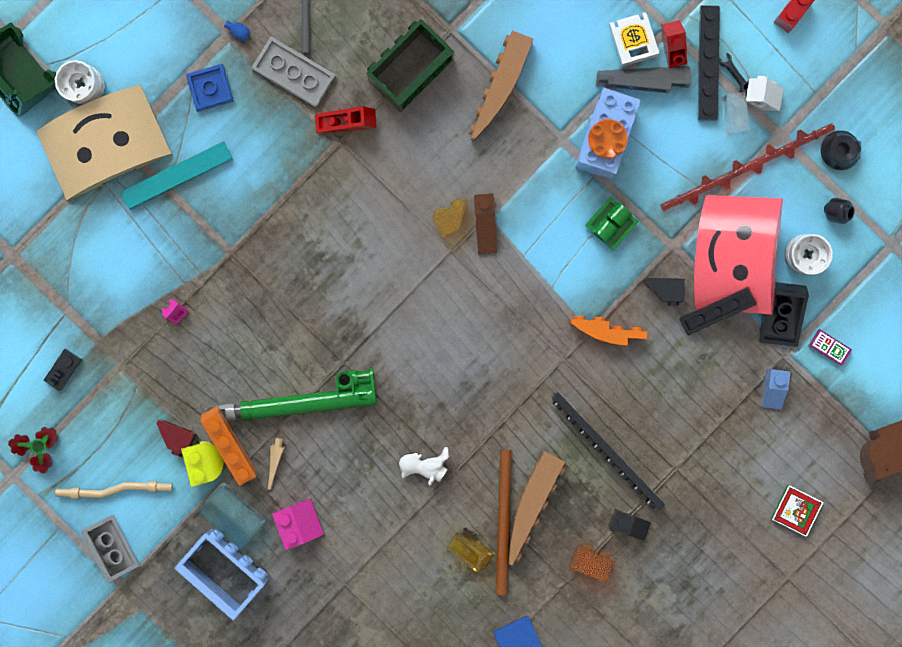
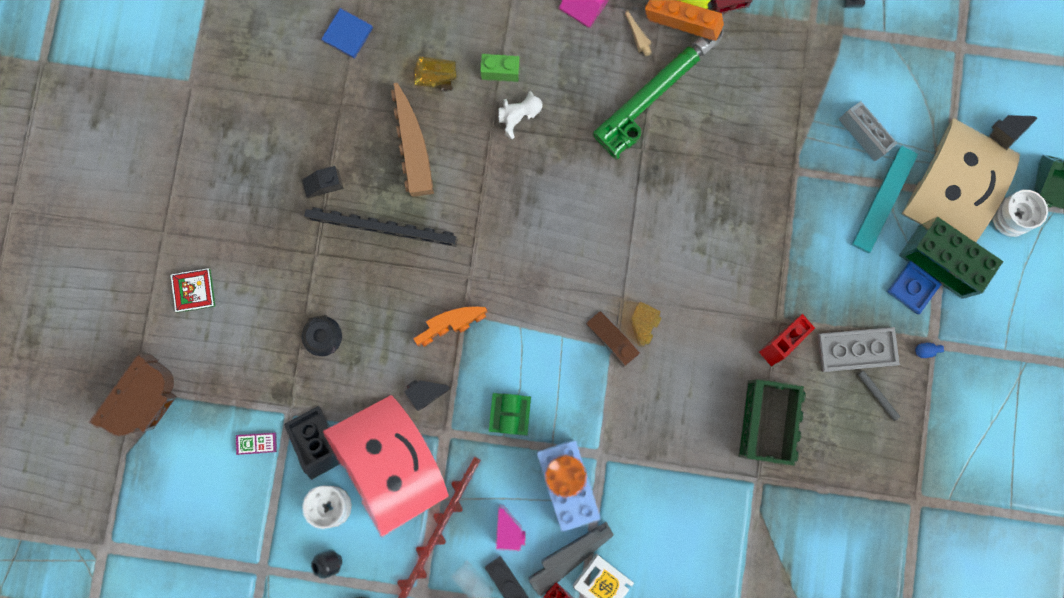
camera: 145 degrees right, 5 degrees down
dark pink tile [162,299,189,326] -> none
medium nougat slope [469,30,534,142] -> none
dark orange piece [496,449,512,595] -> none
clear orange brick [569,543,615,583] -> none
black tile [679,287,757,335] -> none
medium blue slope [761,369,790,410] -> none
none -> black piece [302,315,342,357]
none -> bright green brick [481,54,520,82]
none -> dark pink slope [496,504,526,551]
none -> light grey slope [839,101,898,161]
none -> dark green hose [899,216,1004,299]
none -> black slope [989,115,1038,150]

